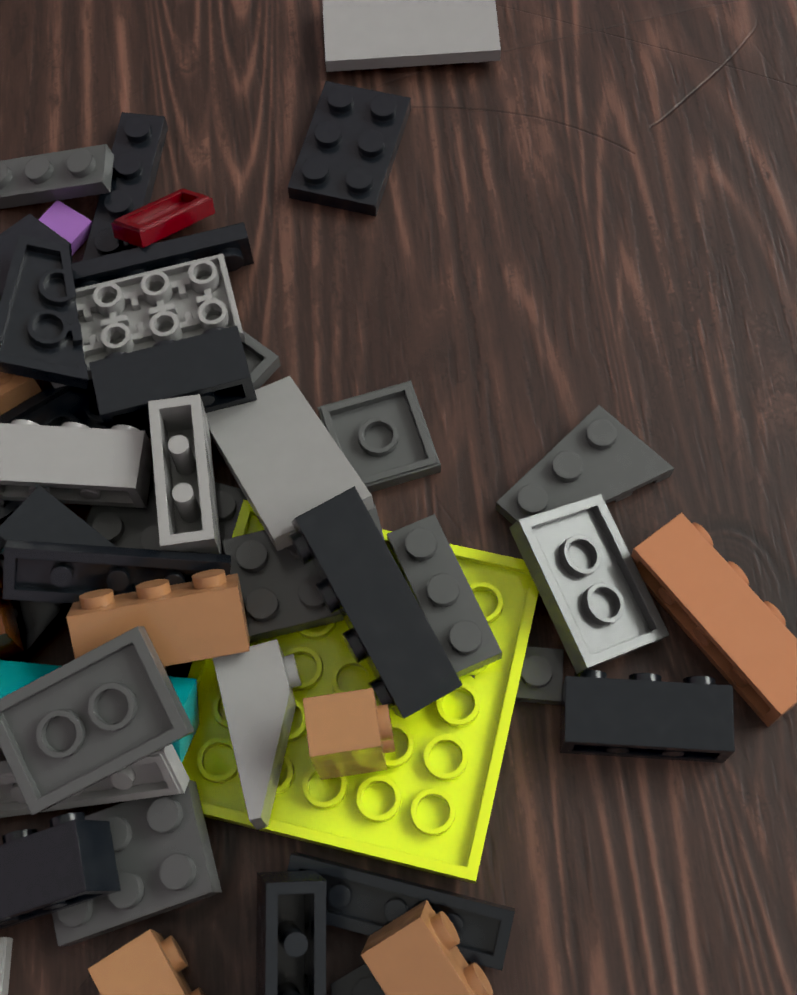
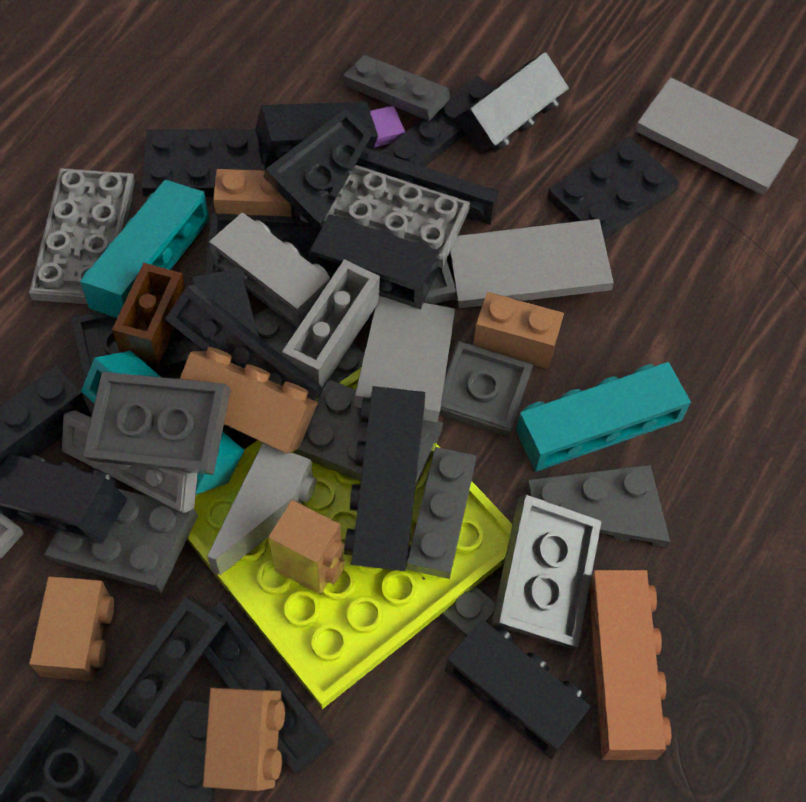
camera: 30 degrees right, 5 degrees down
dark red tile [111,188,215,248] -> none
none -> light grey tile [450,219,614,309]
none -> brick [454,52,569,154]
none -> medium nougat brick [473,292,564,370]
none -> teal brick [516,362,691,472]

